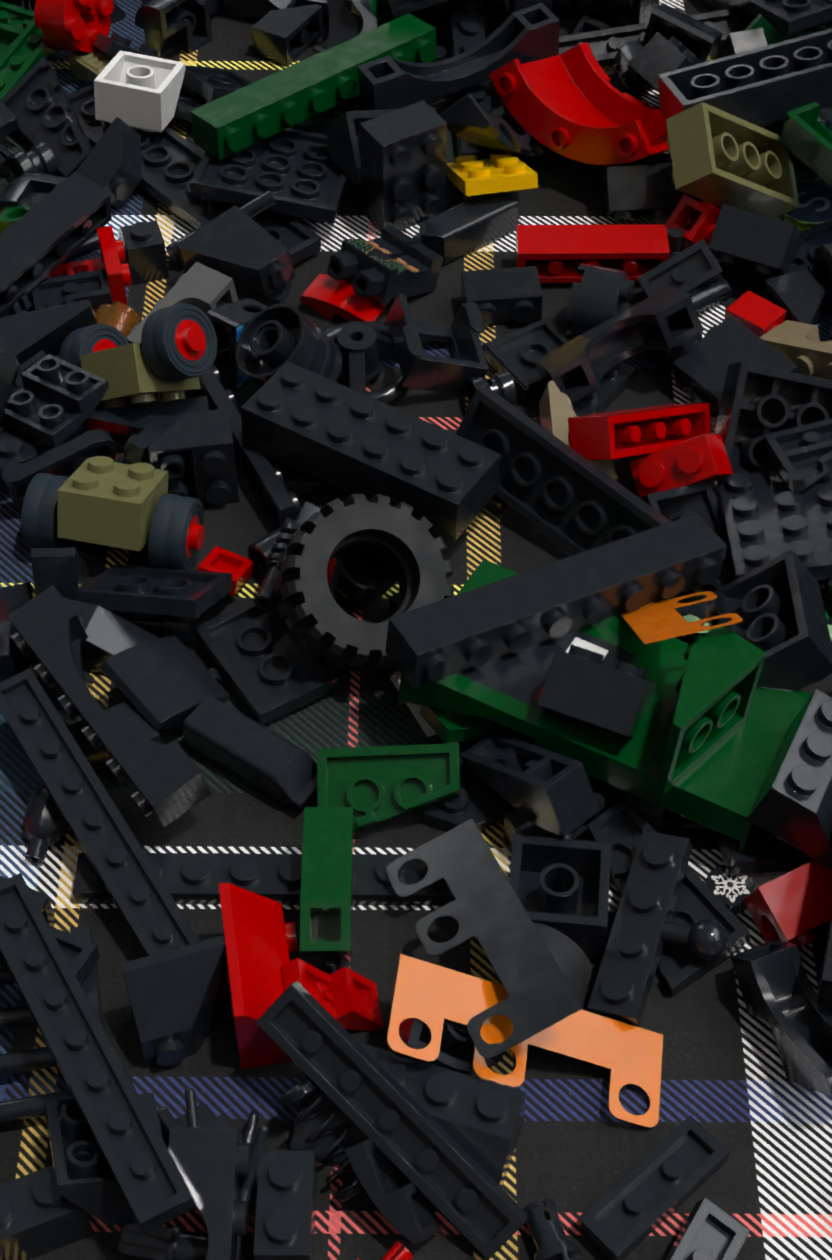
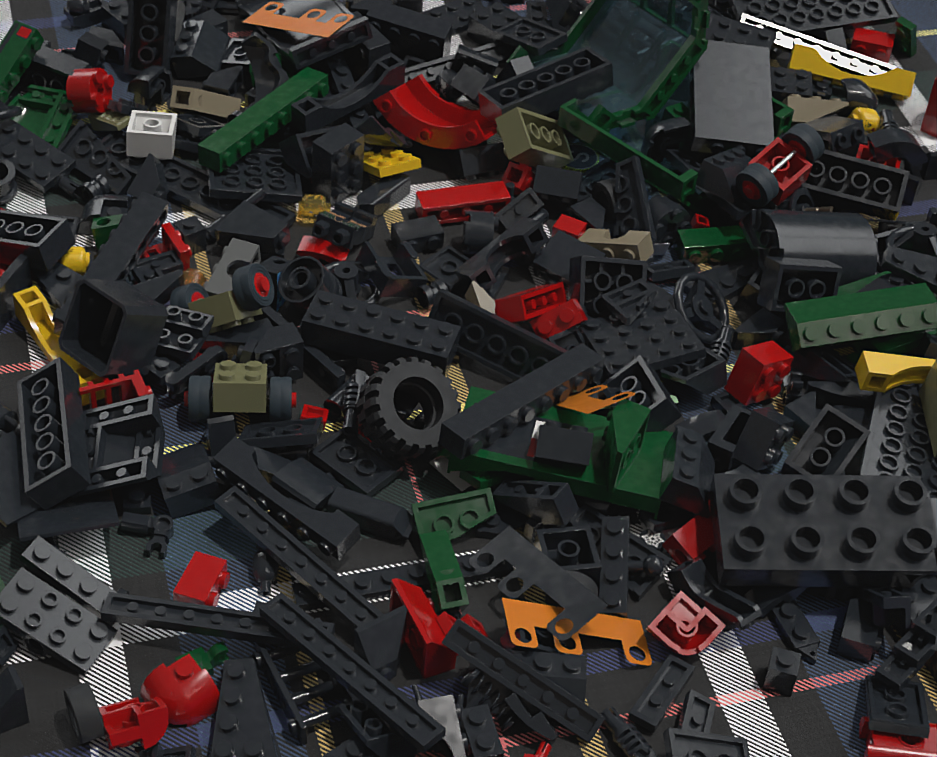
camera: 20 degrees left, 5 degrees down
none -> dark tan slope [170,85,242,119]
none -> clear yellow head [298,194,331,224]
none -> red brick [646,591,726,655]

